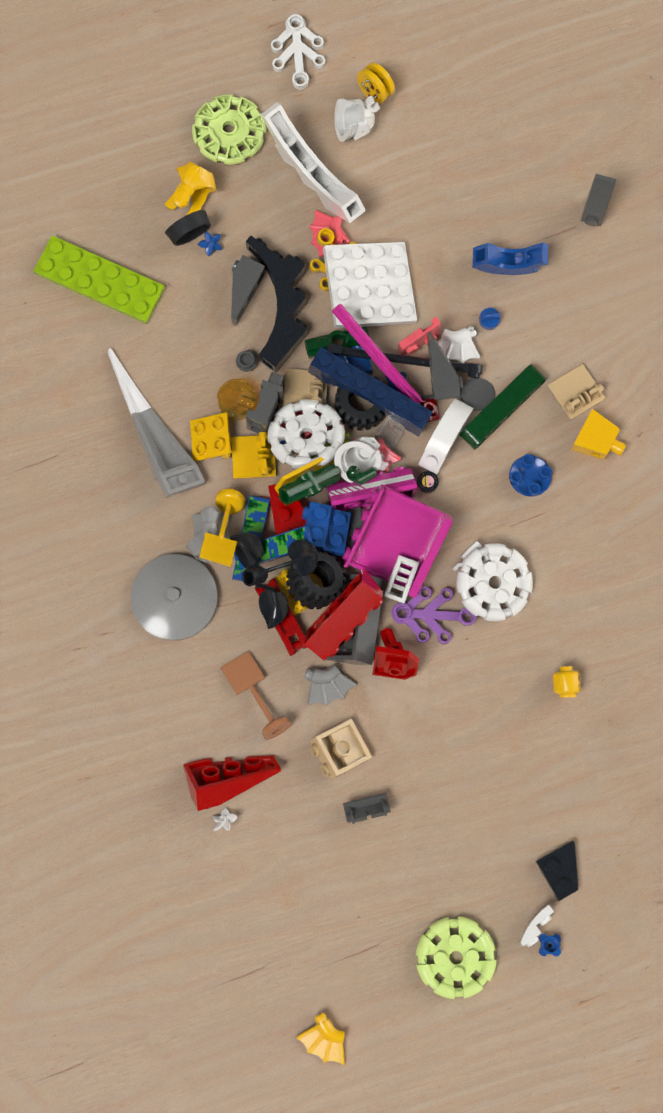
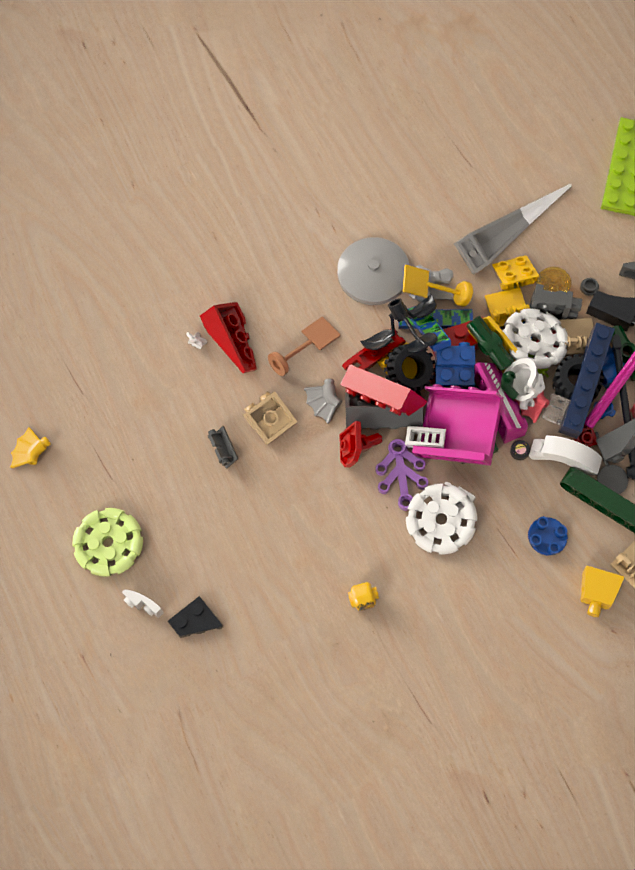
camera: 85 degrees right, 10 degrees down
blue plate [539,934,561,957] -> none

